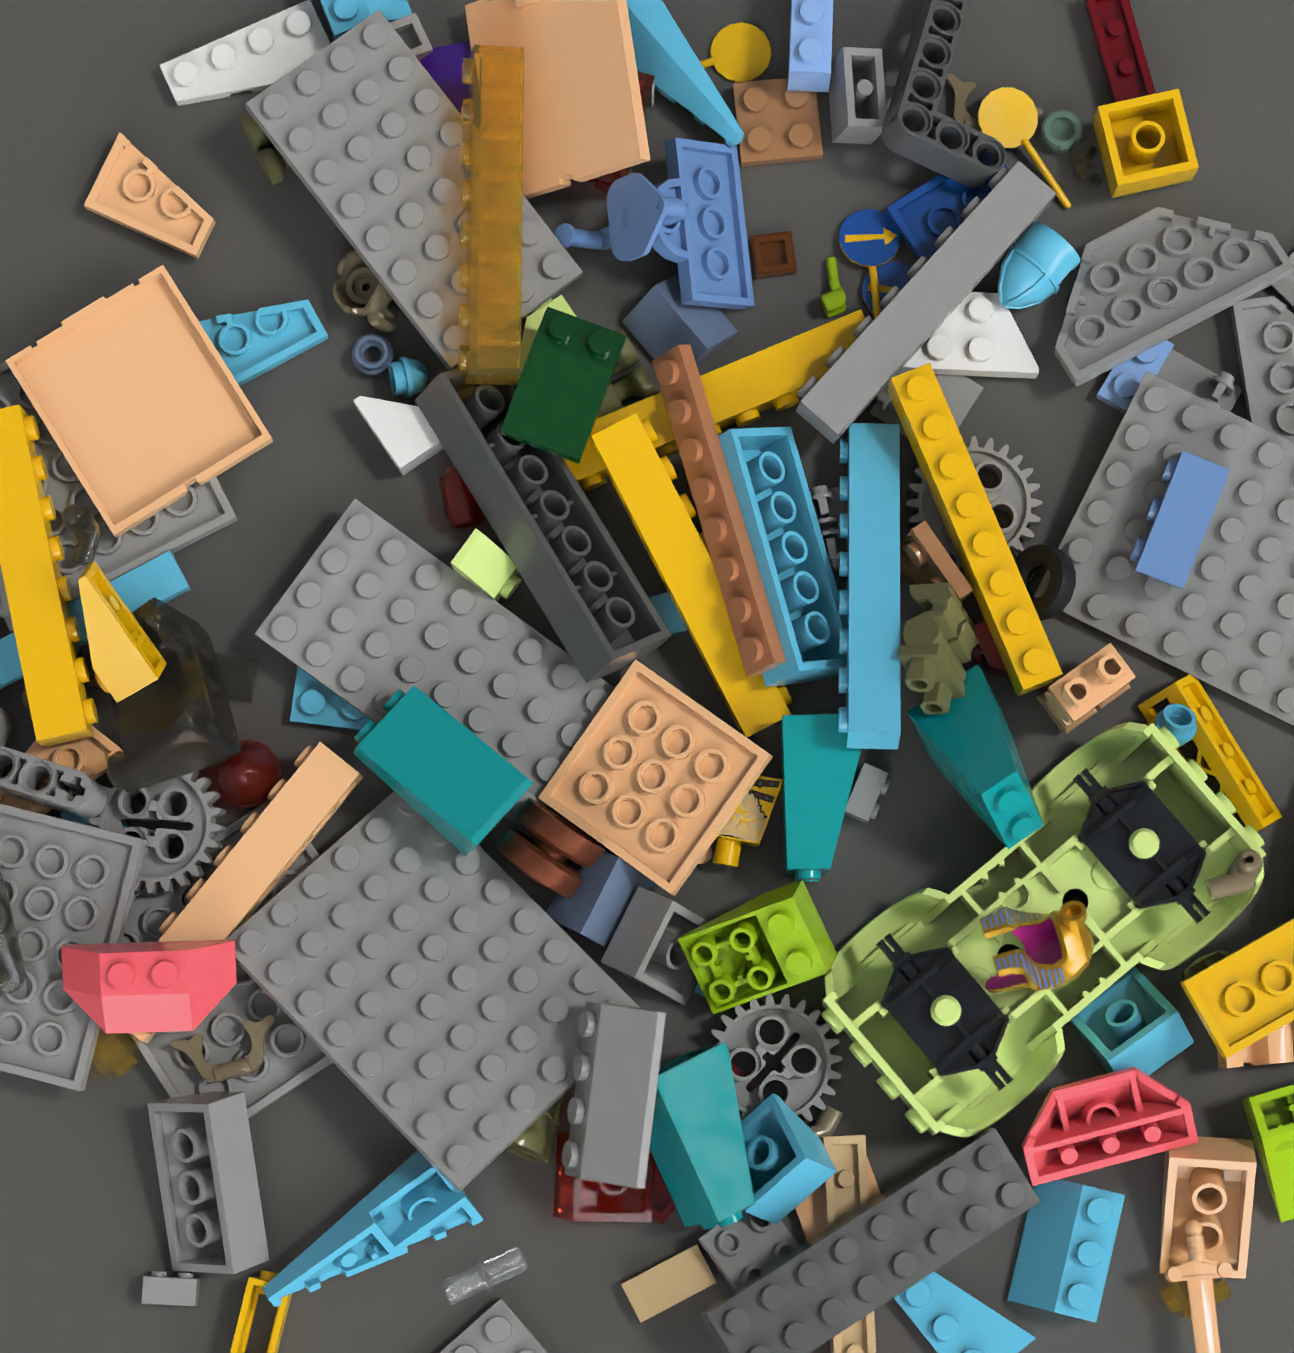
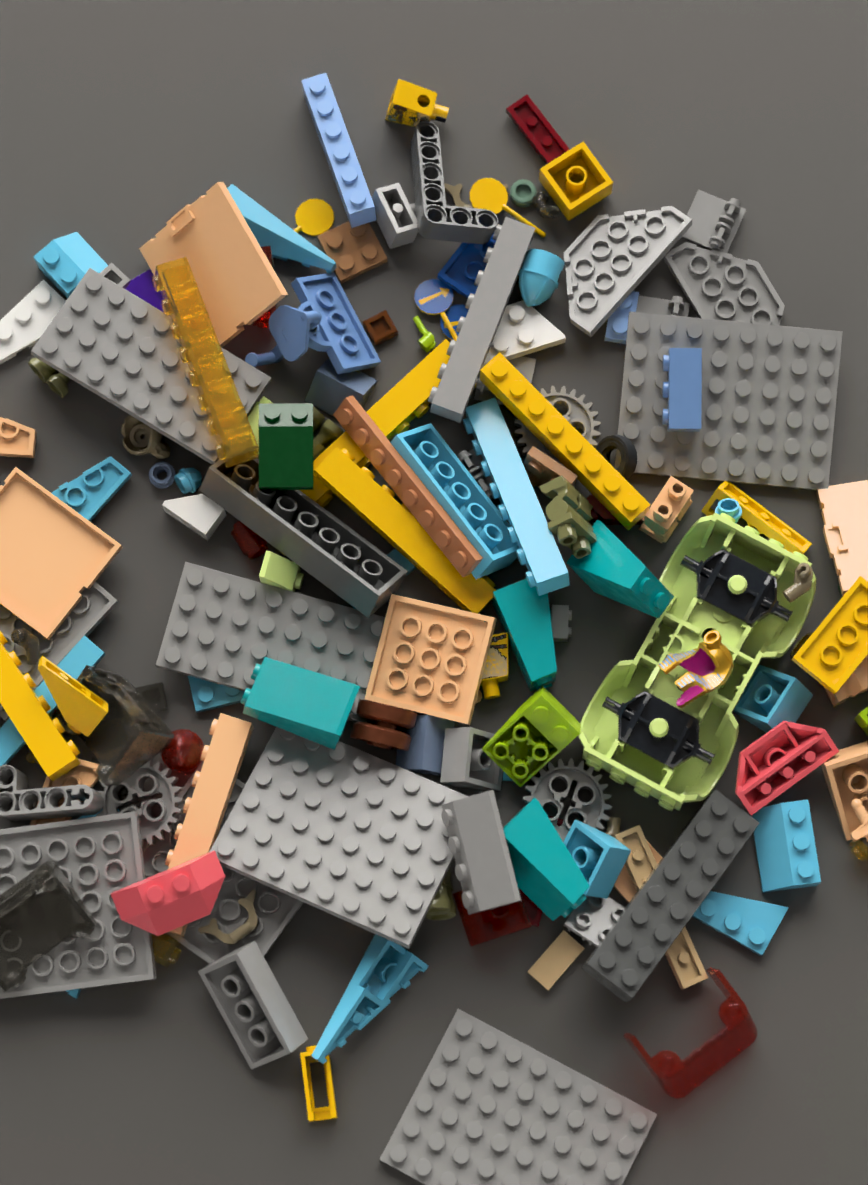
camera: 20 degrees left, 5 degrees down
light grey piece [141,1271,200,1306] -> none
clear axle [441,1248,528,1306] -> none

